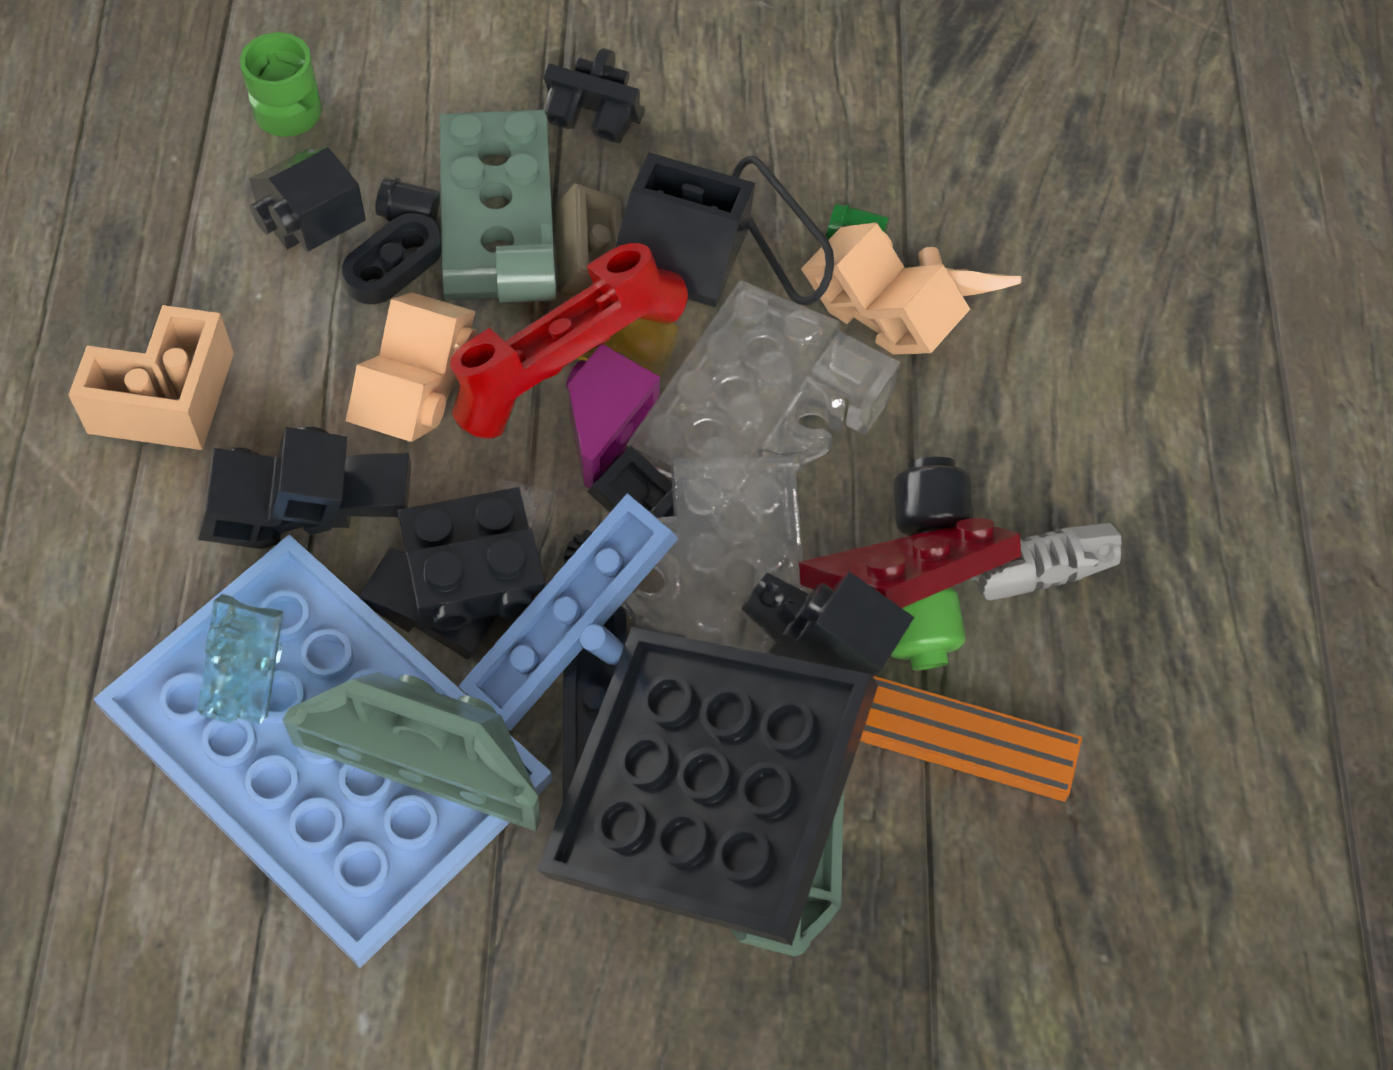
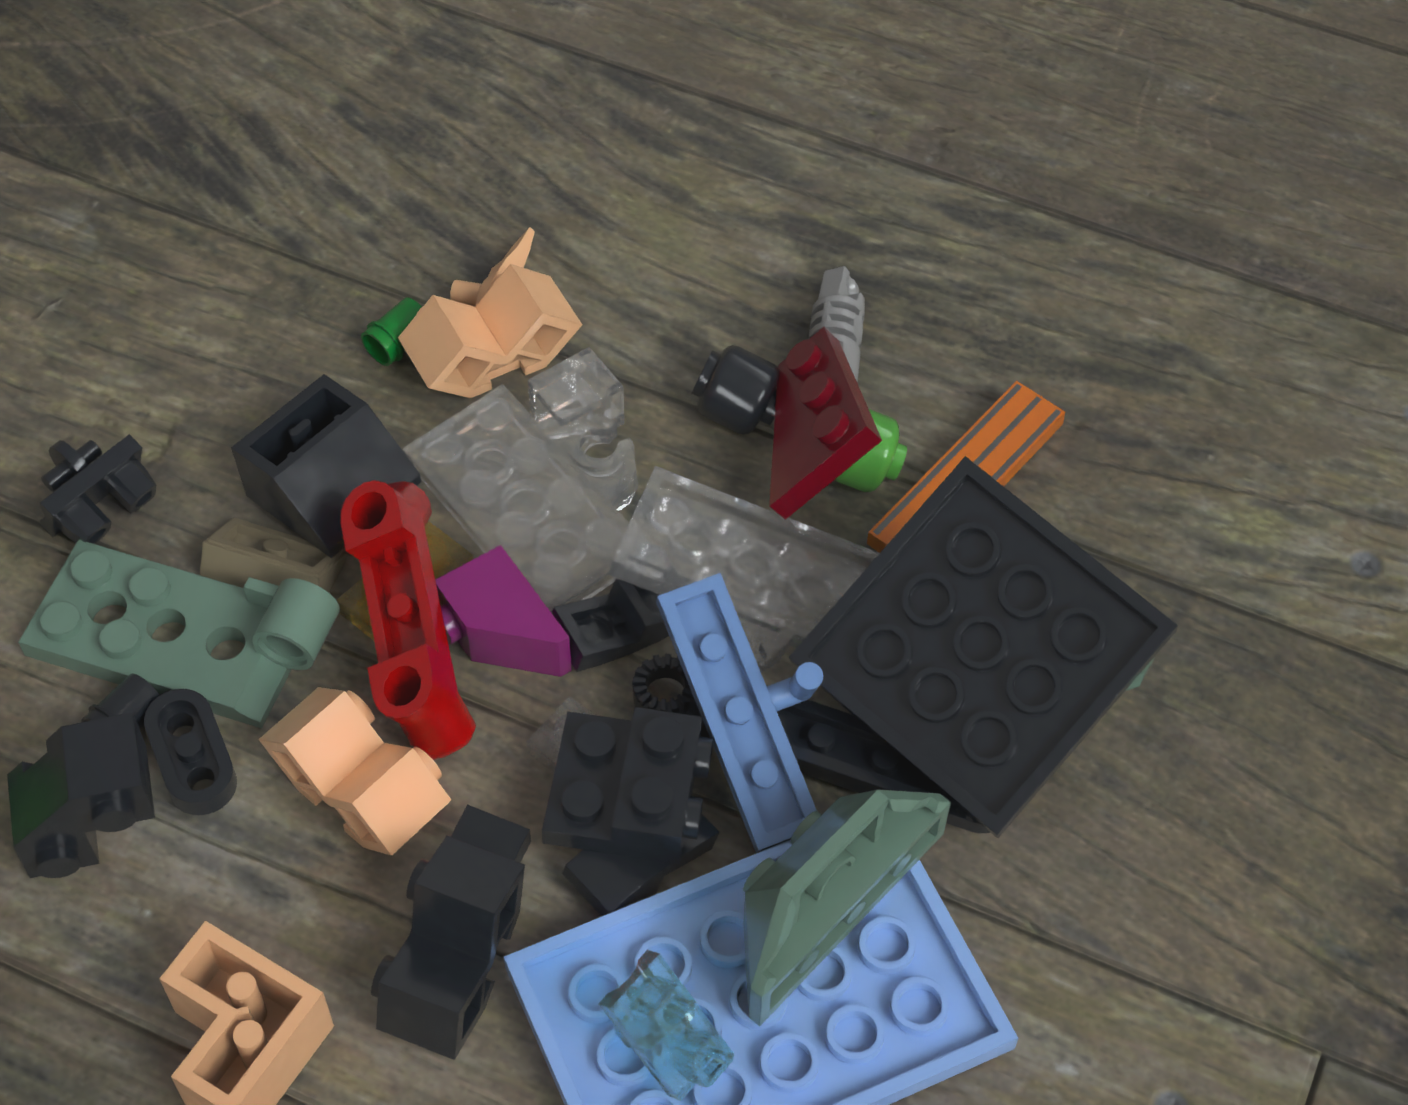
camera: 65 degrees left, 5 degrees down
black piece [732,156,834,305] -> none
black hinge [741,571,915,677] -> none

